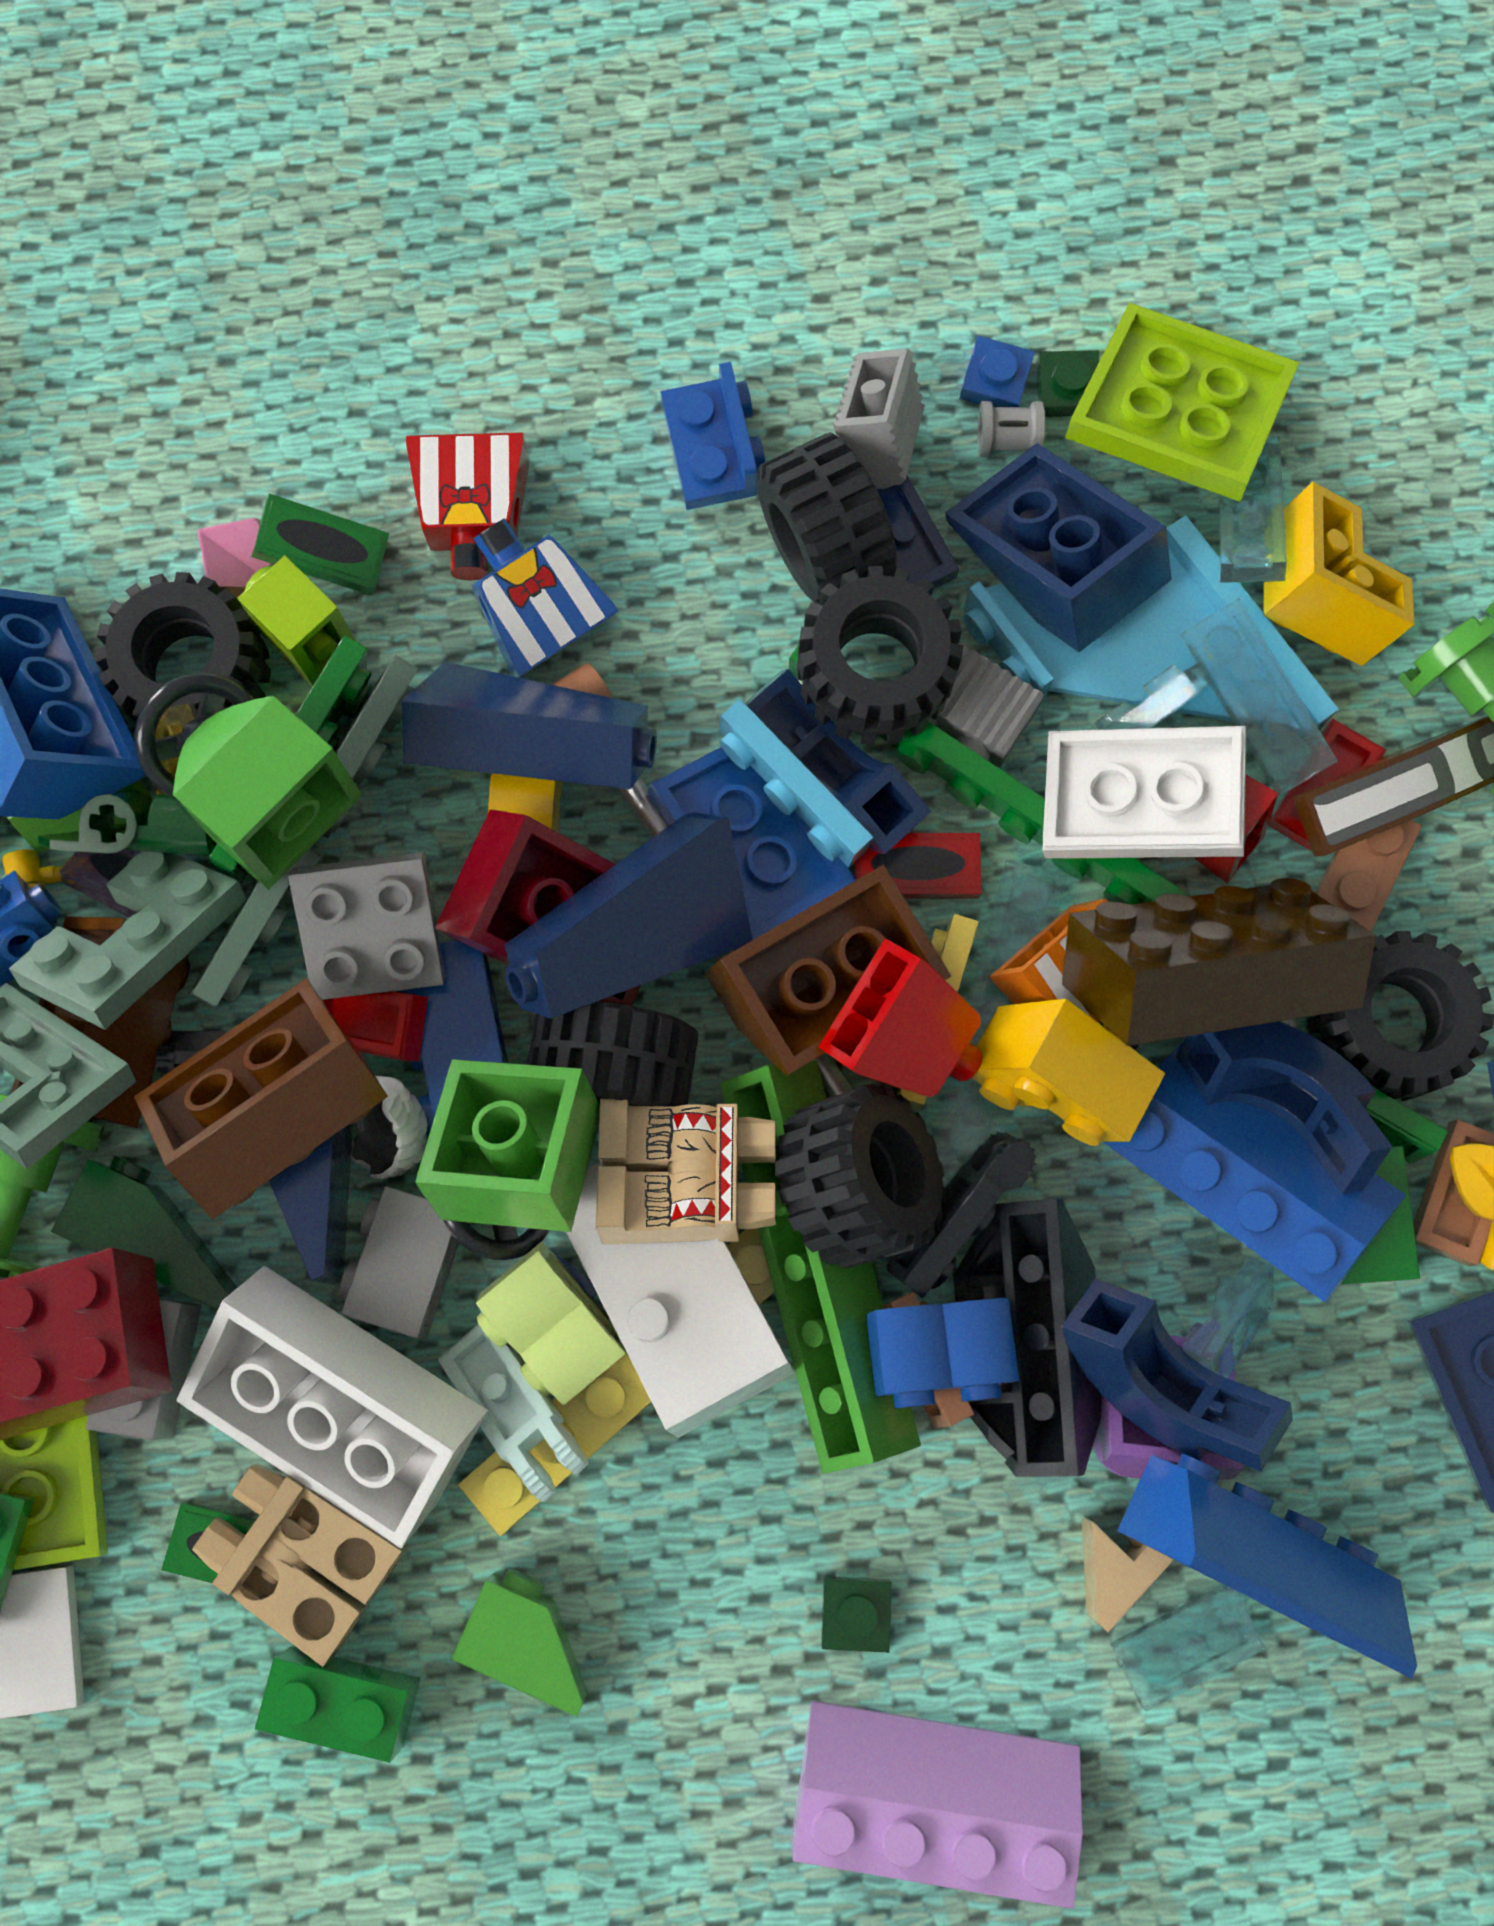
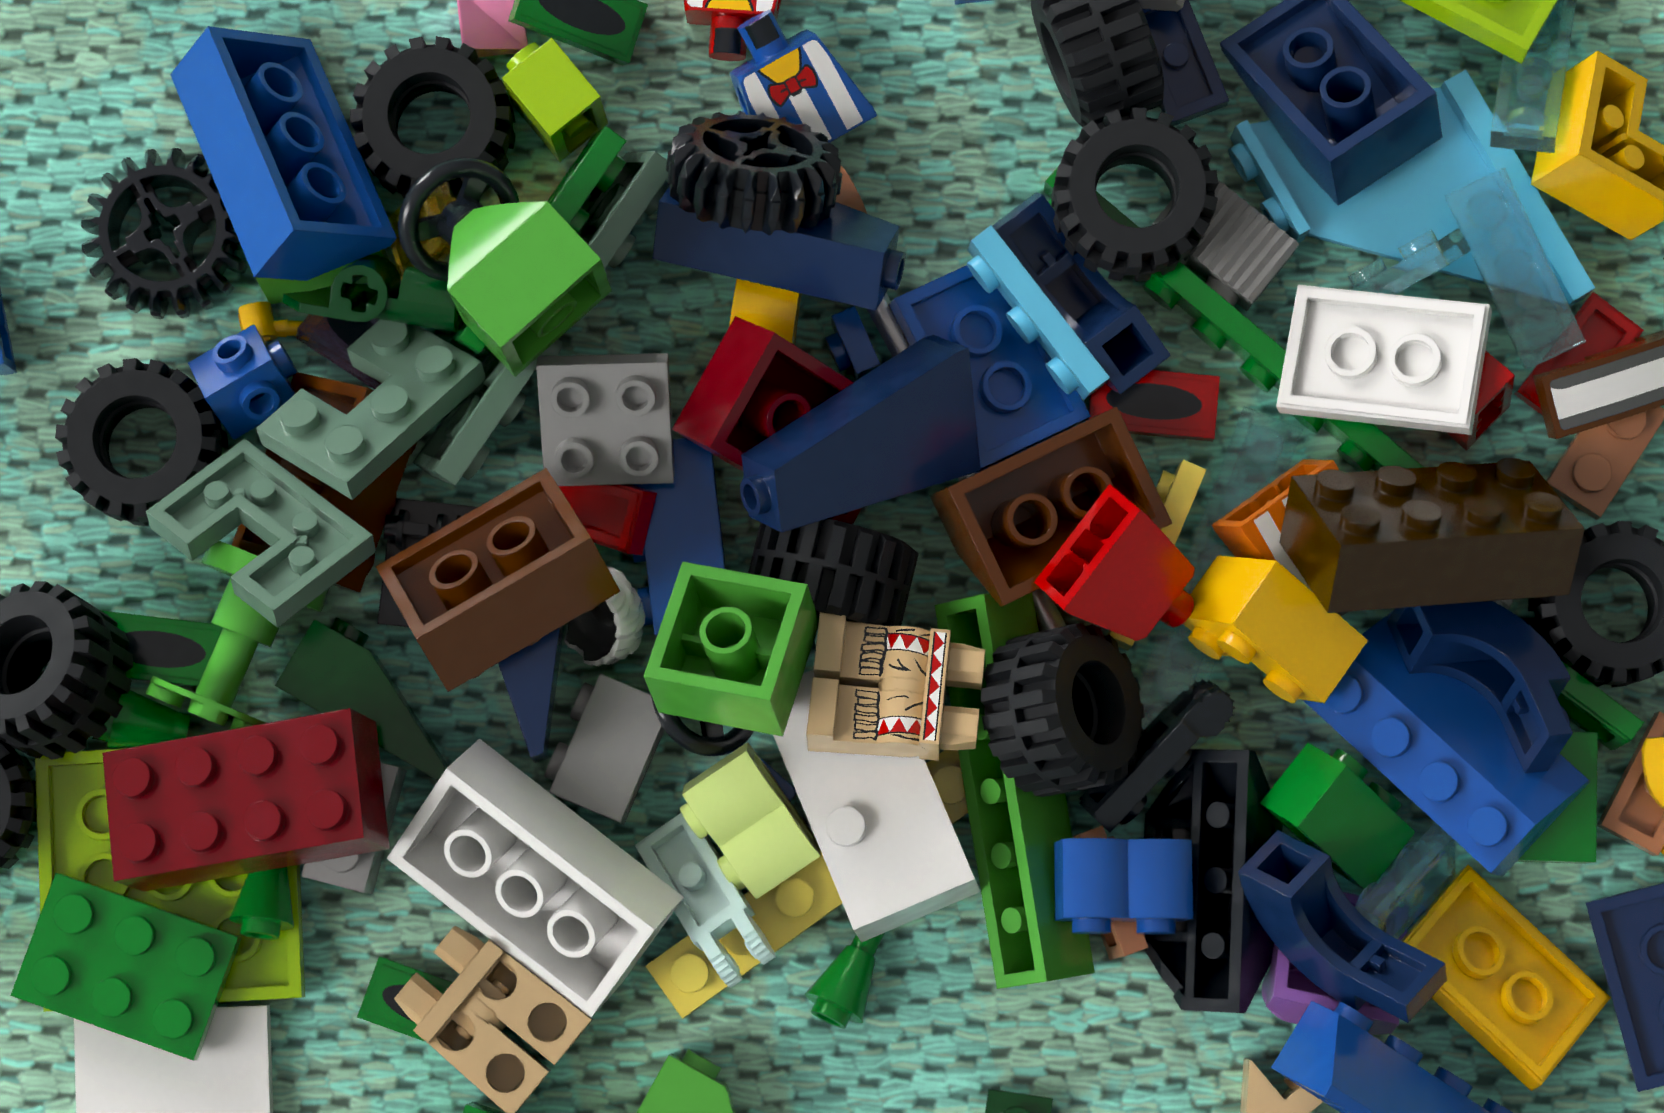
camera: 10 degrees right, 5 degrees up
none -> green cone [229,867,294,940]
none -> black gear [666,111,843,235]
none -> green cone [805,933,885,1029]
none -> blue plate [825,306,880,381]
none -> green brick [1260,742,1415,893]
none -> yellow tile [1401,865,1611,1091]

